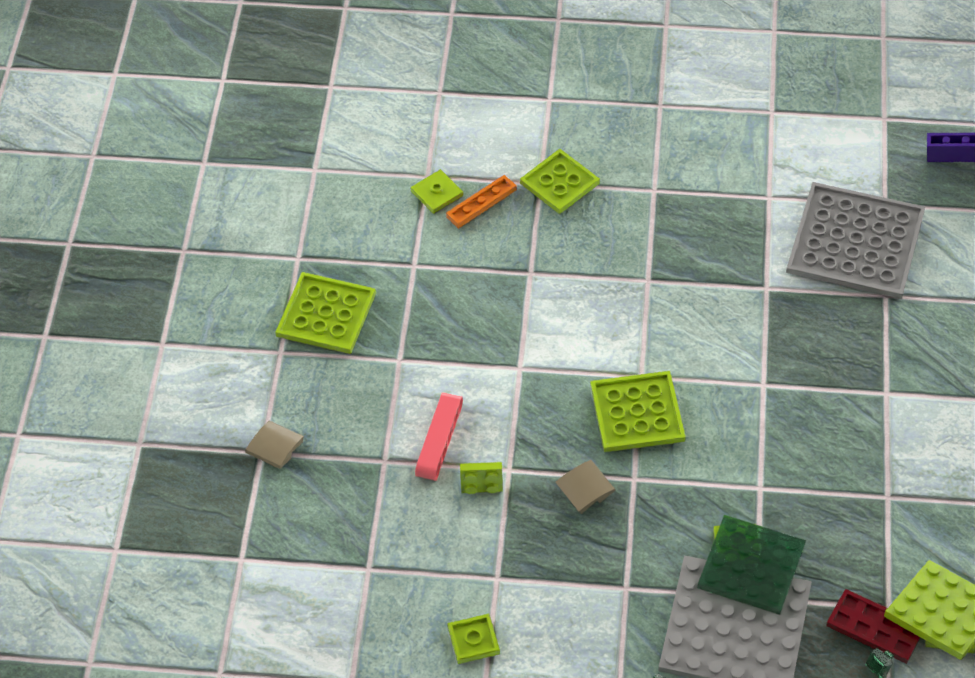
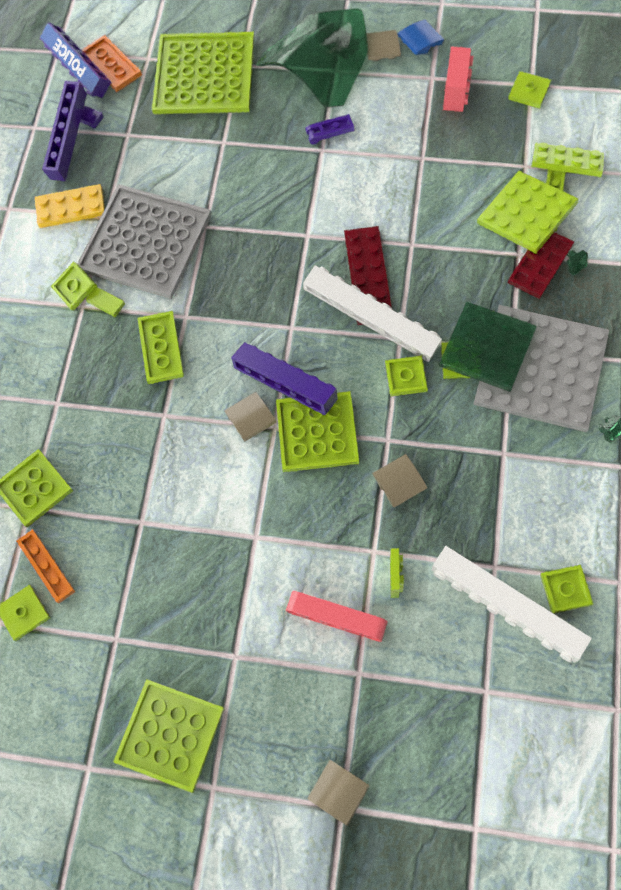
camera: 80 degrees left, 15 degrees up
none -> yellow plate [35,184,105,228]
none -> lime plate [50,261,97,311]
none -> lime tile [86,286,125,317]
none -> lime plate [137,311,184,384]
none -> dark tan slope [224,392,277,442]
none -> dark purple brick [231,342,338,415]
none -> white brick [303,266,442,362]
none -> dark red plate [344,226,392,325]
none -> lime plate [385,356,428,397]
none -> white brick [432,546,592,662]

